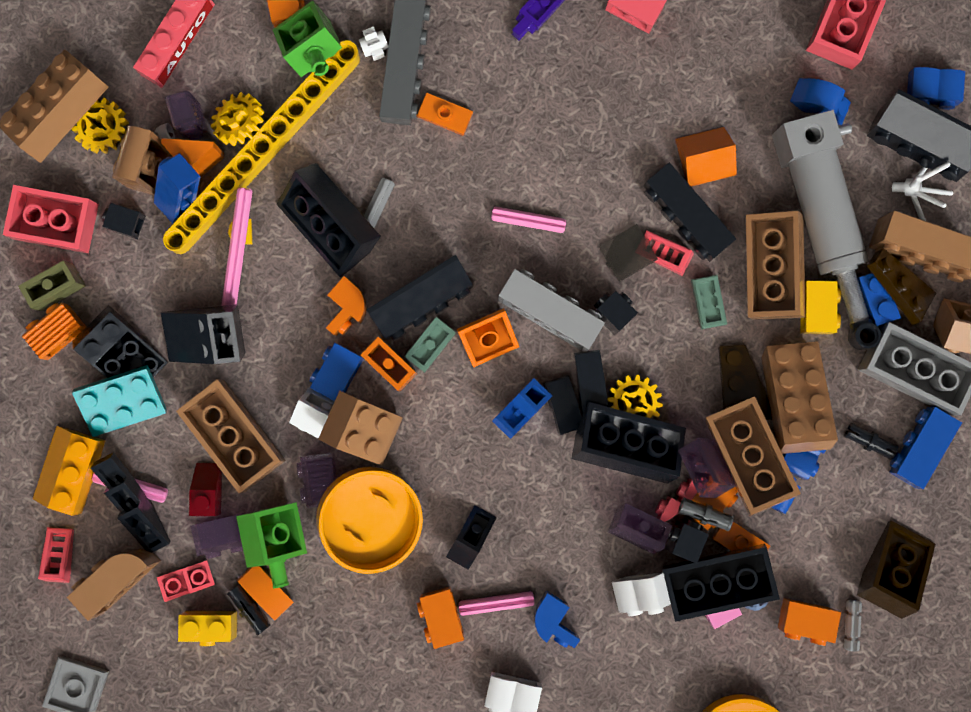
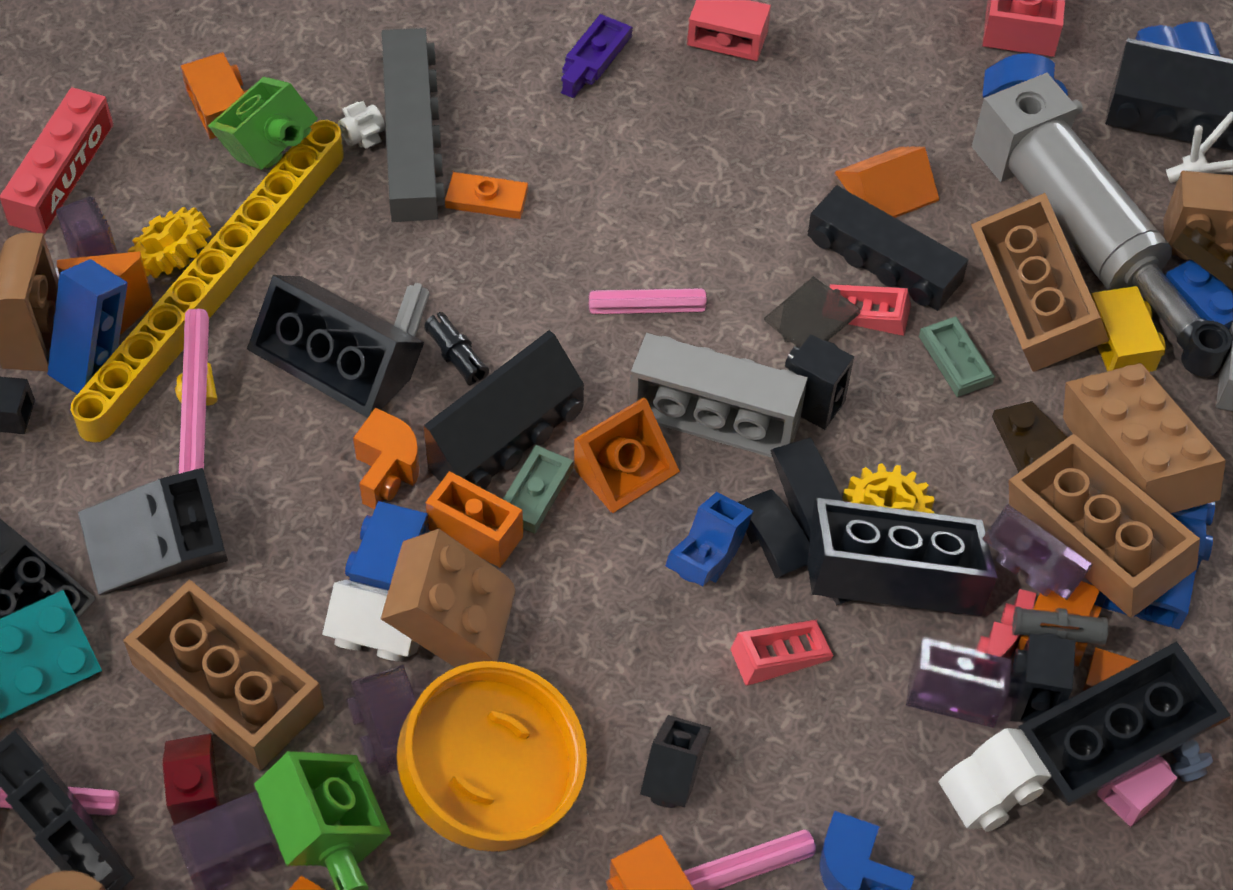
camera: 15 degrees left, 30 degrees down
none -> black pin [424,312,489,386]
none -> coral slope [731,620,833,686]

